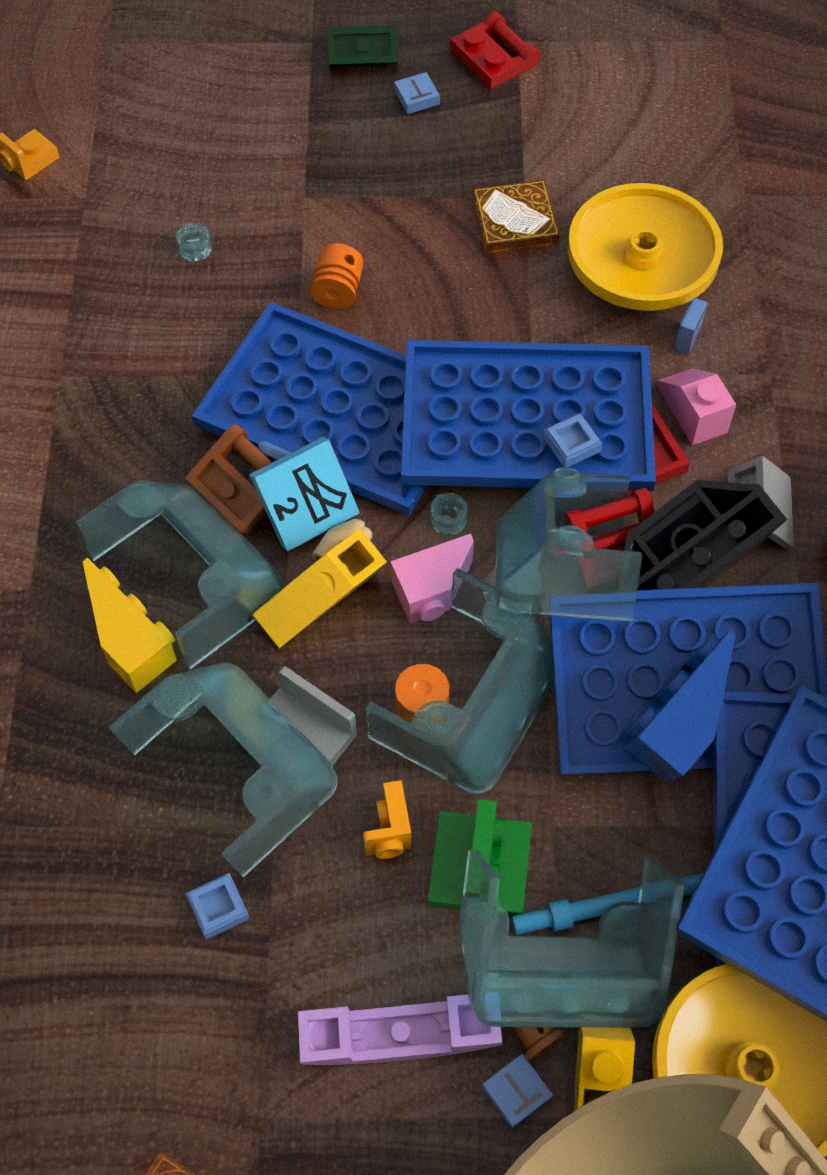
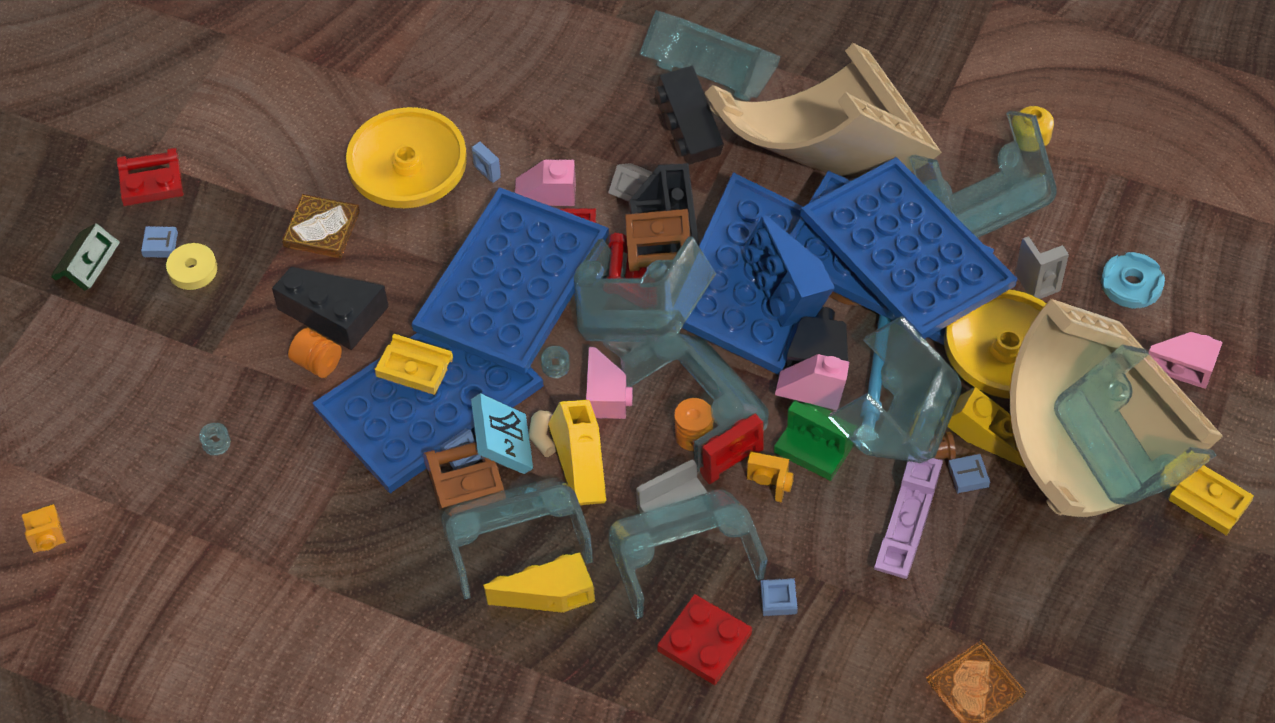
camera: 65 degrees left, 5 degrees down
medium blue tile [543,413,602,468] -> none
none -> light yellow piece [166,243,217,290]
none -> black wedge [272,267,389,350]
none -> yellow plate [375,334,453,395]
none -> dark orange plate [625,209,692,271]
none -> red plate [657,594,752,685]
none -> red plate [700,413,764,484]
none -> bright pink slope [775,354,849,410]
none -> black torso [786,307,848,368]

